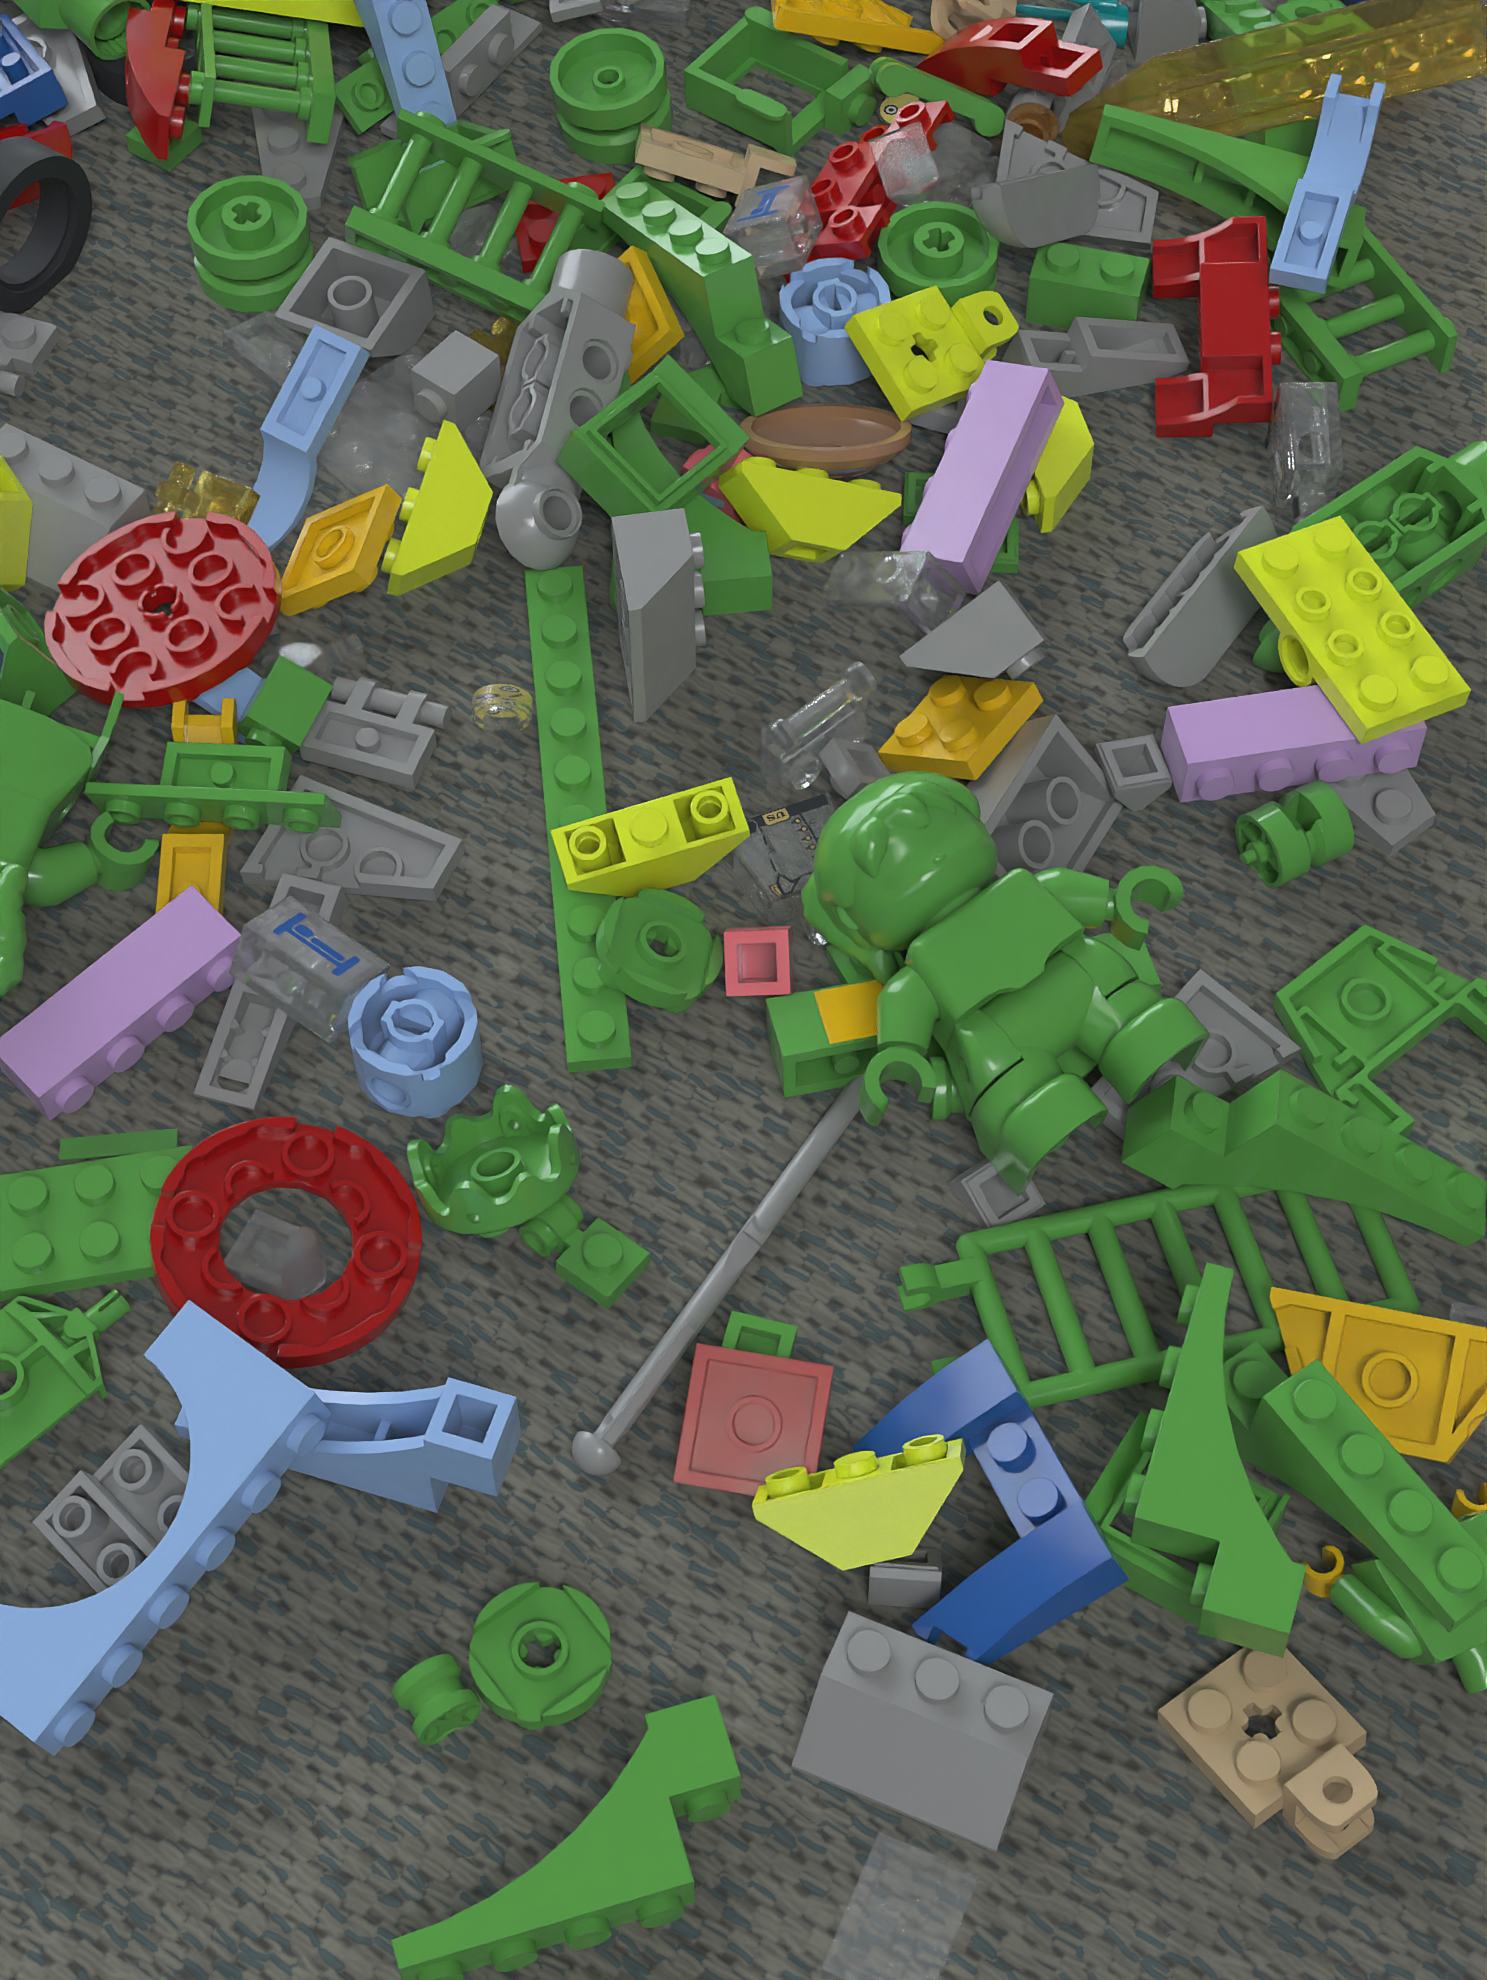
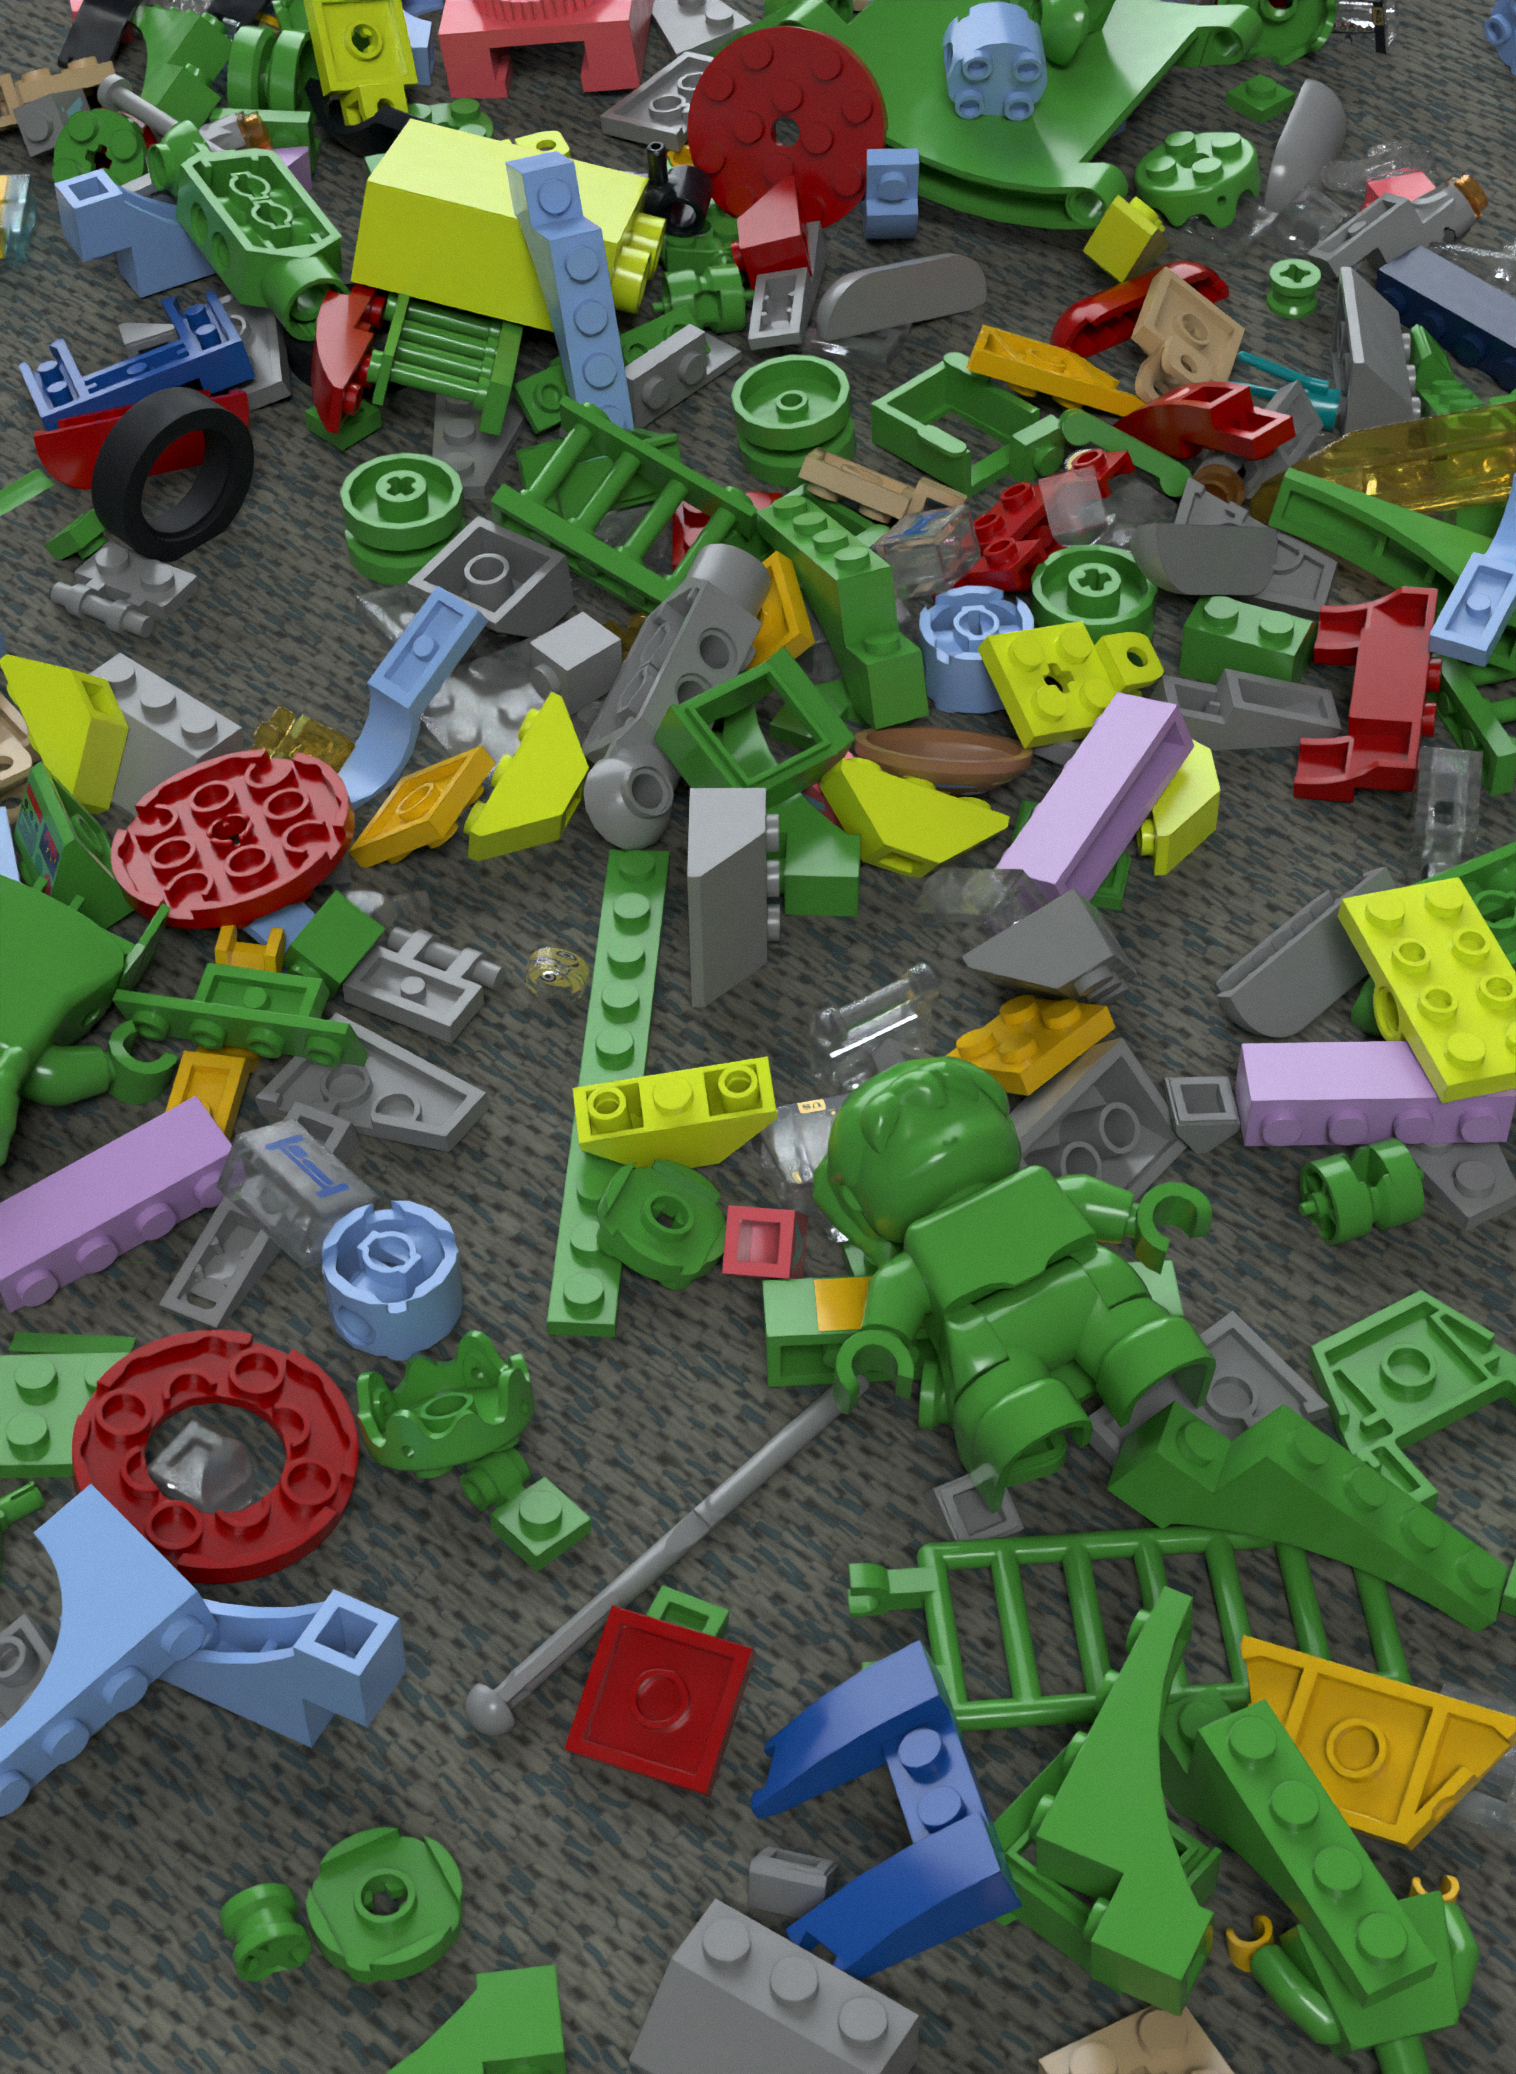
camera: 10 degrees right, 10 degrees down
neon yellow slope [752,1434,966,1571] -> none

